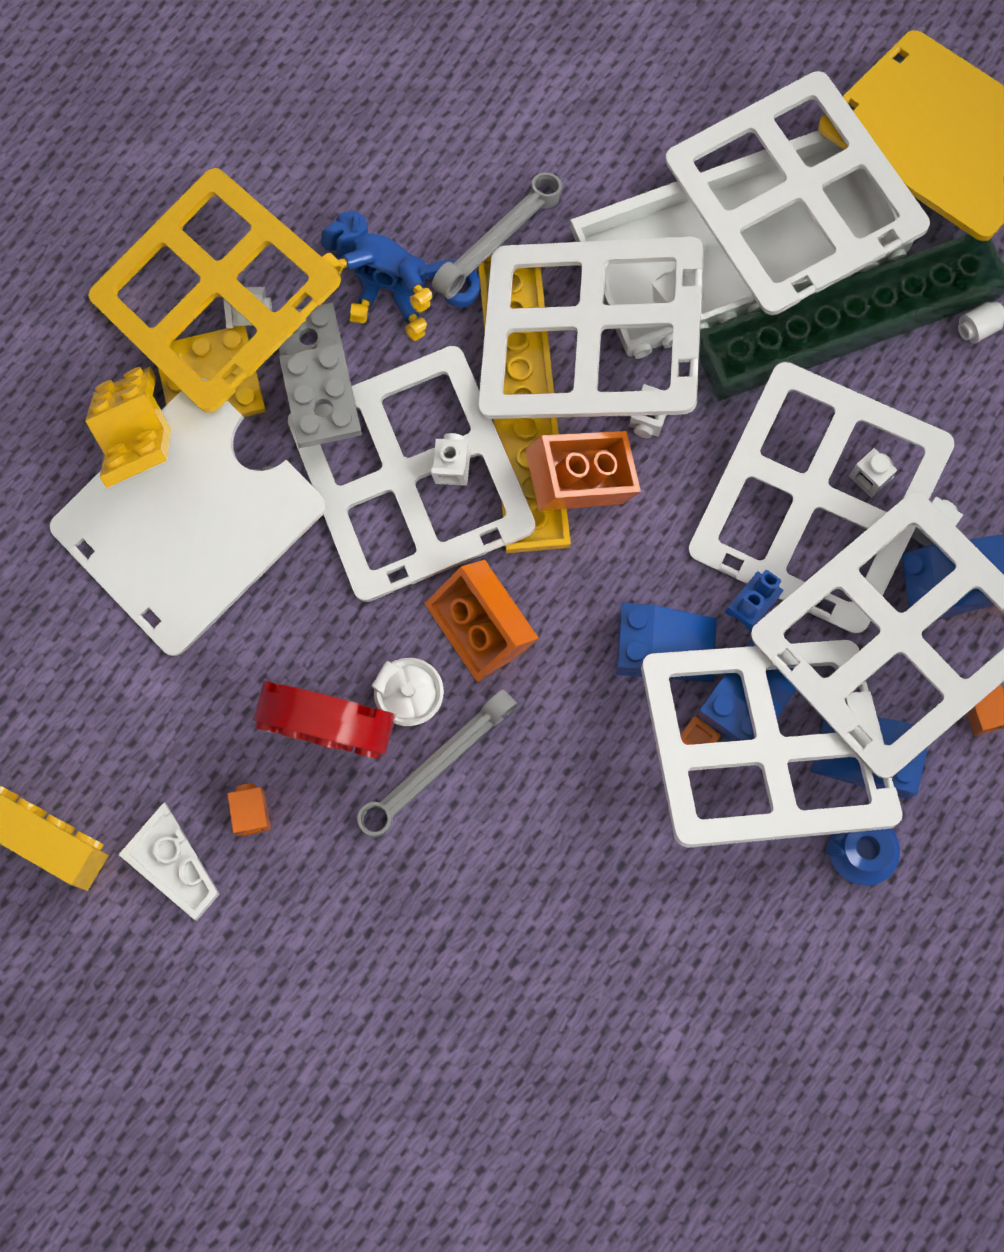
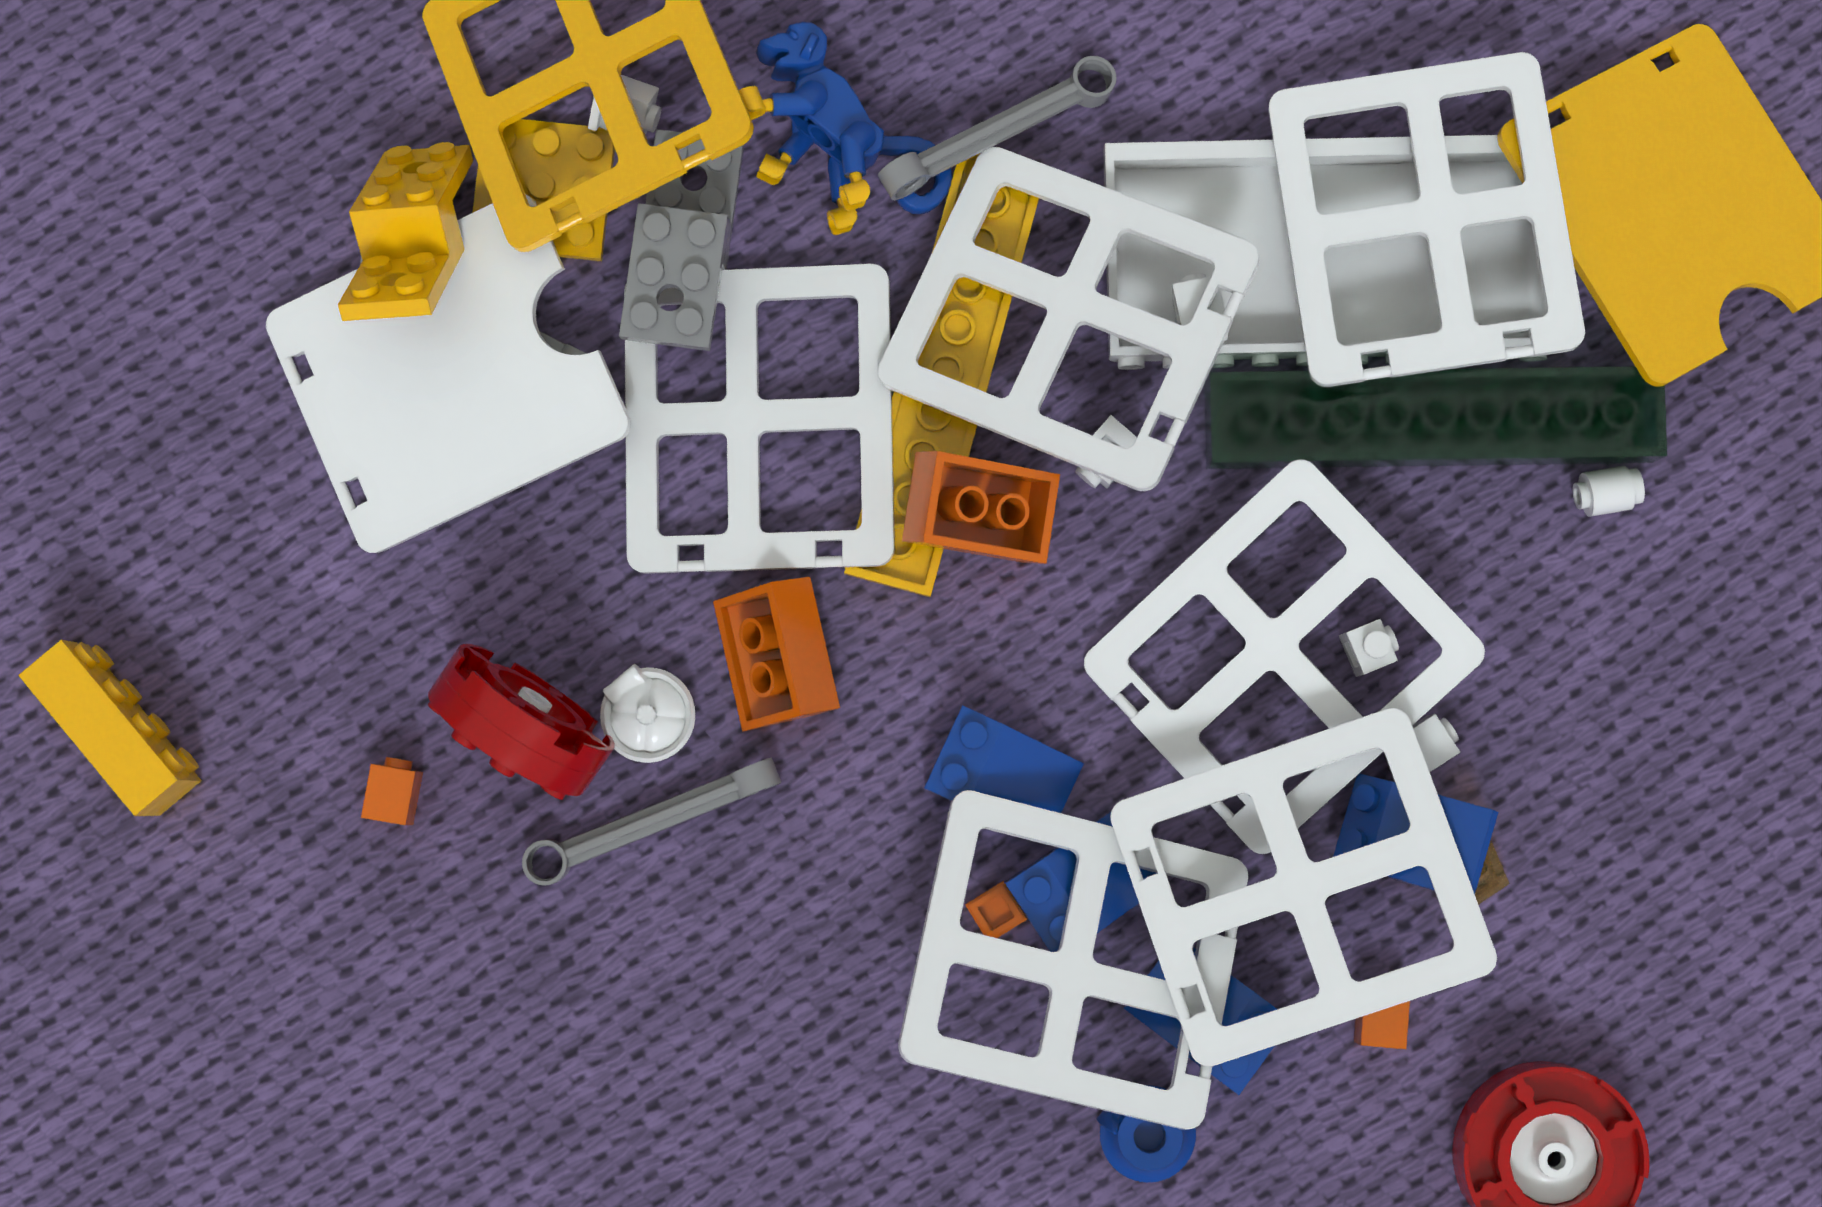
camera: 25 degrees right, 10 degrees up
white wing [119,803,220,921] -> none
white brick [431,433,471,486] -> none
blue hips [725,570,784,632] -> none

